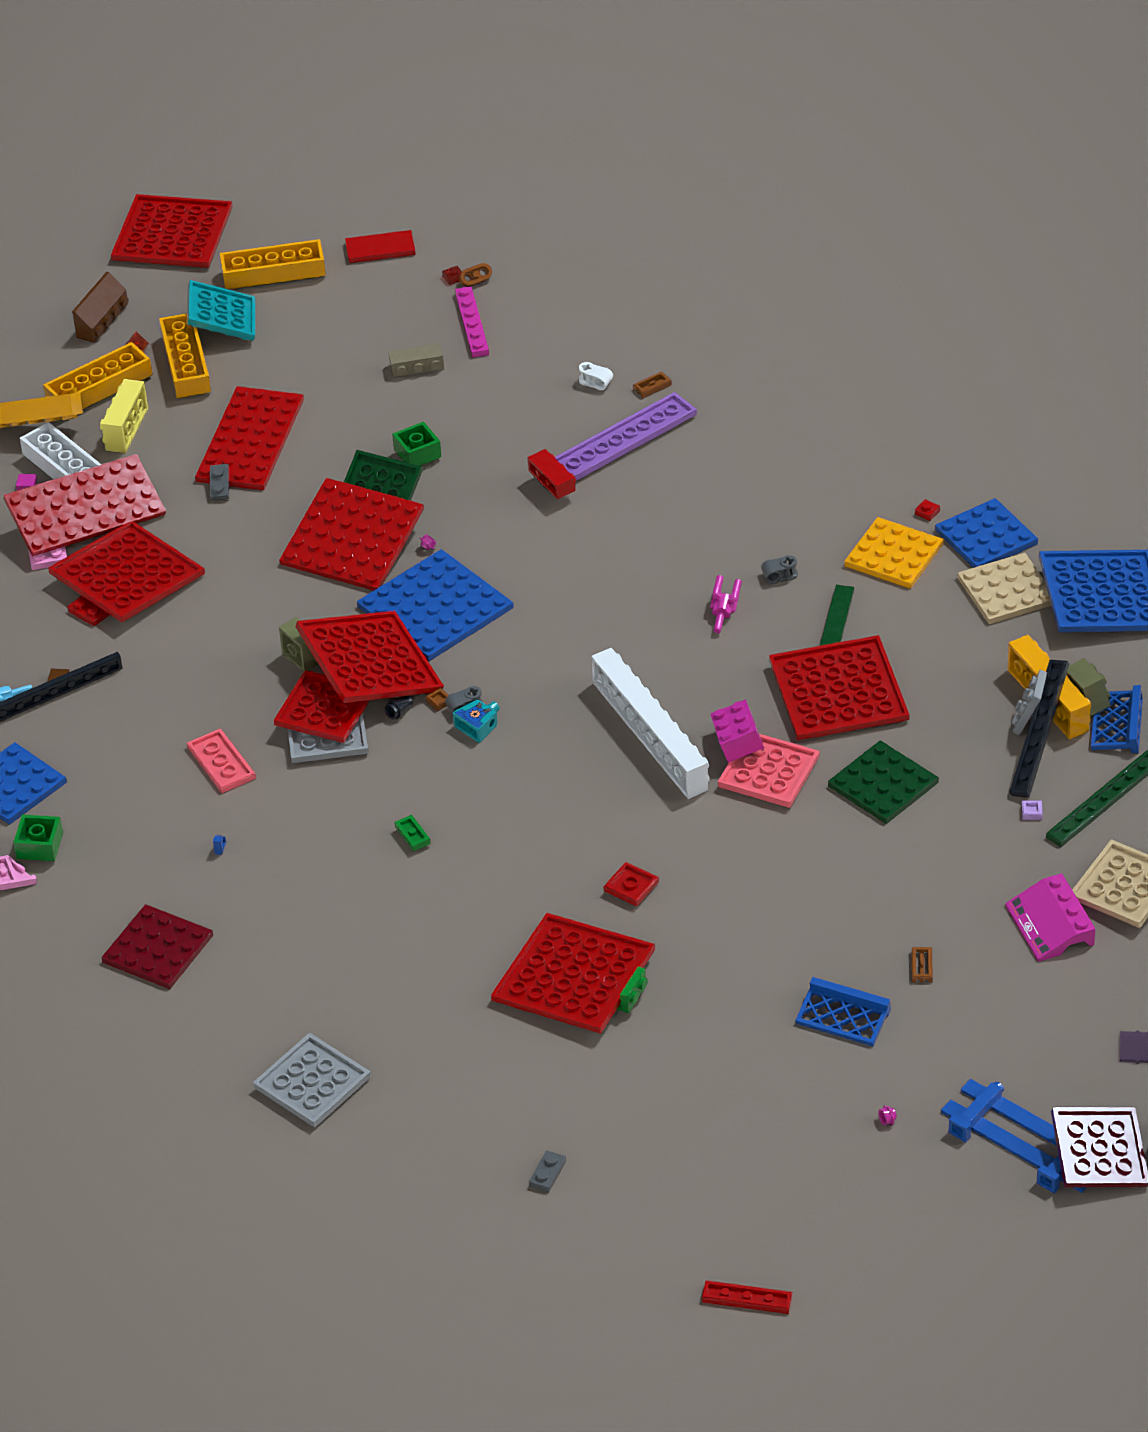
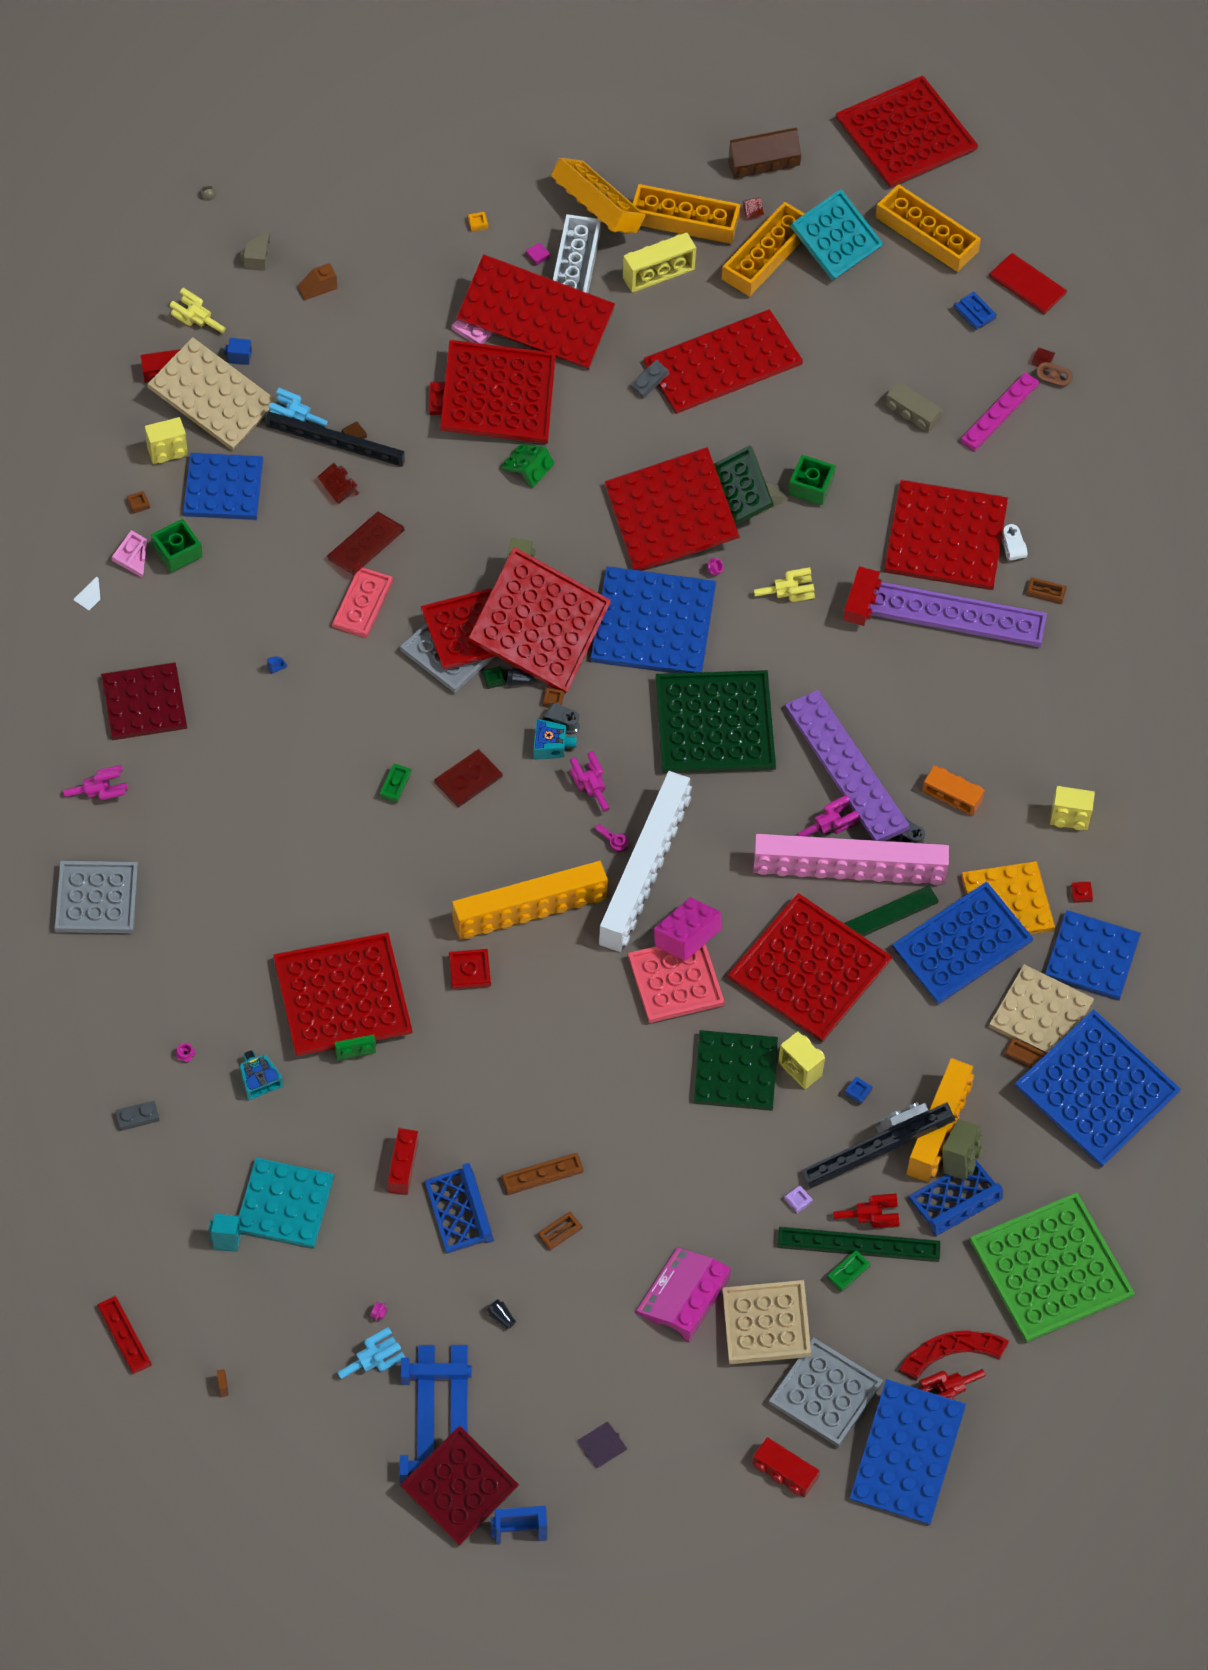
camera: 45 degrees right, 15 degrees up
none -> dark pink plant [63,765,128,800]
none -> white sticker [73,577,100,610]
none -> dark pink plate [176,1043,195,1062]
none -> teal brick [208,1213,241,1252]
none -> dark orange tile [217,1369,229,1397]
none -> teal plate [239,1158,334,1249]
none -> torso [240,1050,283,1101]
none -> clear red bracket [317,462,359,504]
none -> clear red tile [327,511,405,575]
none -> medium azure plant [337,1327,405,1379]
none -> red brick [388,1128,419,1195]
none -> clear red tile [434,749,503,808]
none -> light orange brick [452,860,608,940]
none -> dark green tile [482,666,506,689]
none -> black cone [487,1299,516,1330]
none -> green bracket [501,444,555,487]
none -> dark orange tile [501,1153,584,1195]
none -> dark pink plant [569,751,610,812]
none -> dark pink plate [595,824,629,852]
none -> dark green plate [655,670,776,774]
none -> bright pink brick [753,834,949,885]
none -> light yellow plant [754,567,815,602]
none -> light yellow brick [778,1031,825,1089]
none -> medium lavender plate [785,690,910,841]
none -> green plate [827,1250,871,1292]
none -> red plant [833,1193,900,1228]
none -> blue plate [845,1076,873,1104]
none -> red plate [884,480,1008,590]
none -> blue plate [892,881,1033,1005]
none -> orange brick [922,765,985,816]
none -> blue plate [954,292,997,330]
none -> dark orange tile [1004,1038,1046,1069]
none -> light yellow brick [1050,786,1095,830]

